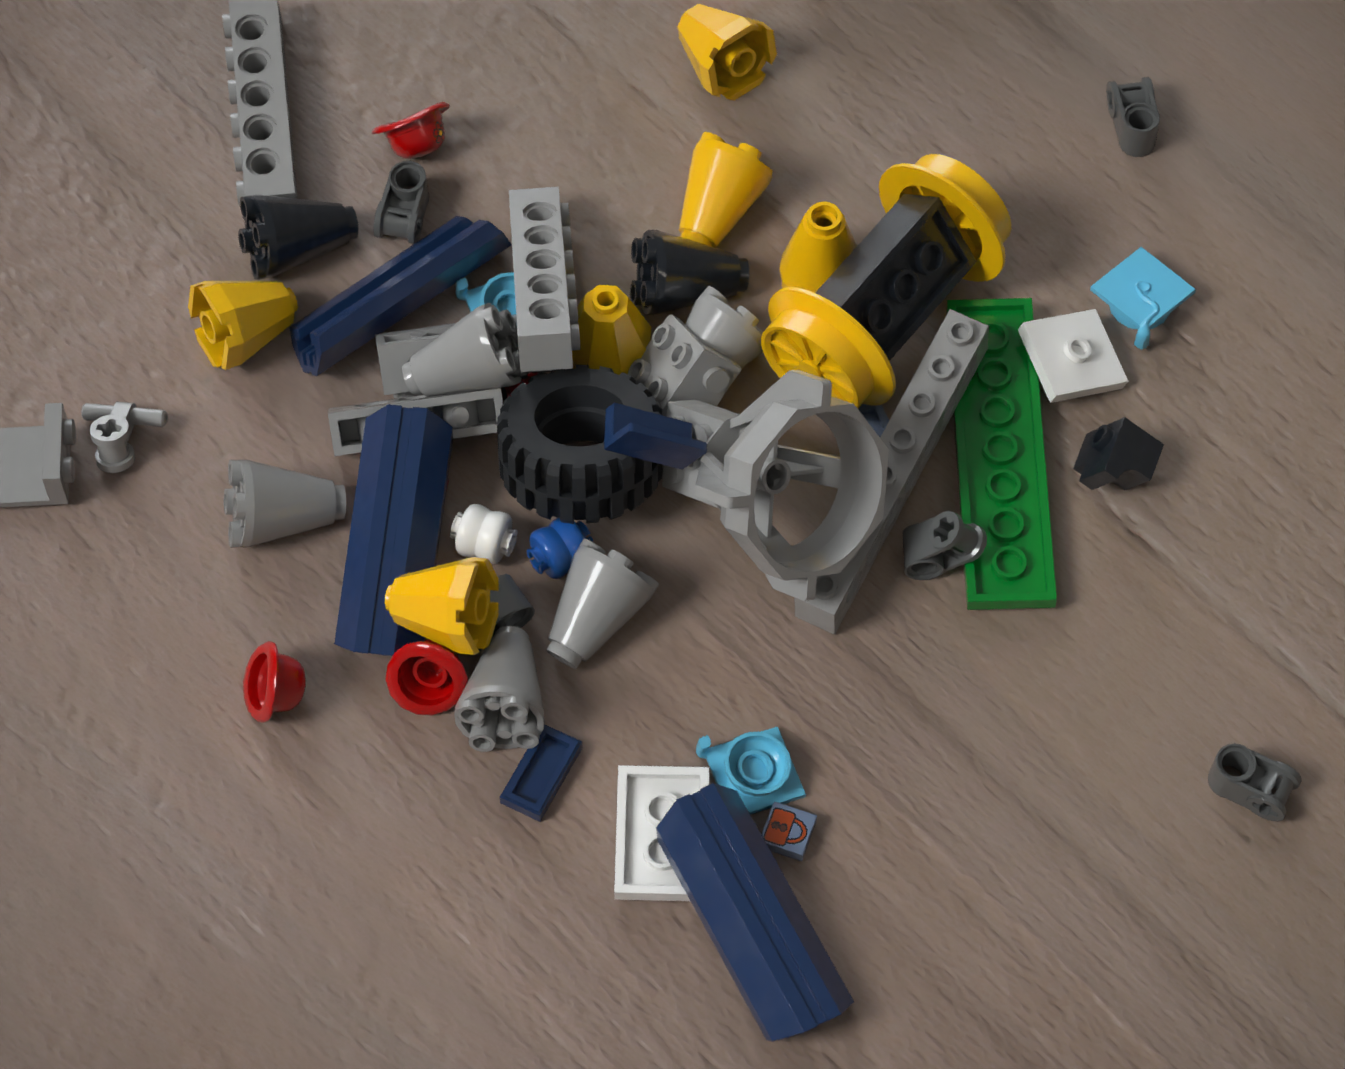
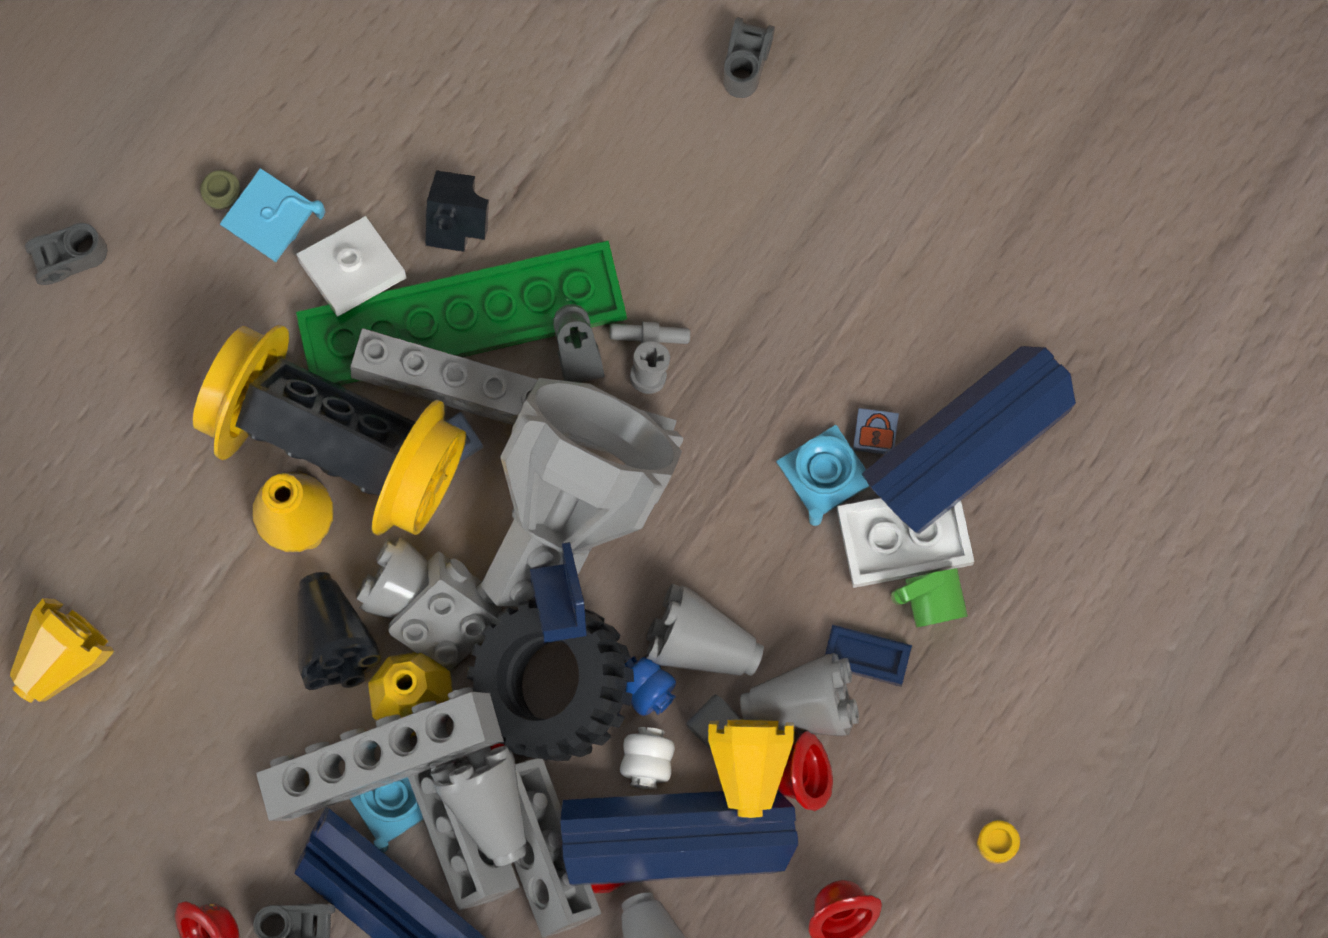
camera: 100 degrees left, 15 degrees up
yellow cone [679,132,773,248] -> none
none -> olive plate [200,170,241,210]
none -> light grey piece [609,321,690,394]
none -> bright green piece [891,568,968,628]
none -> yellow tile [977,820,1020,864]

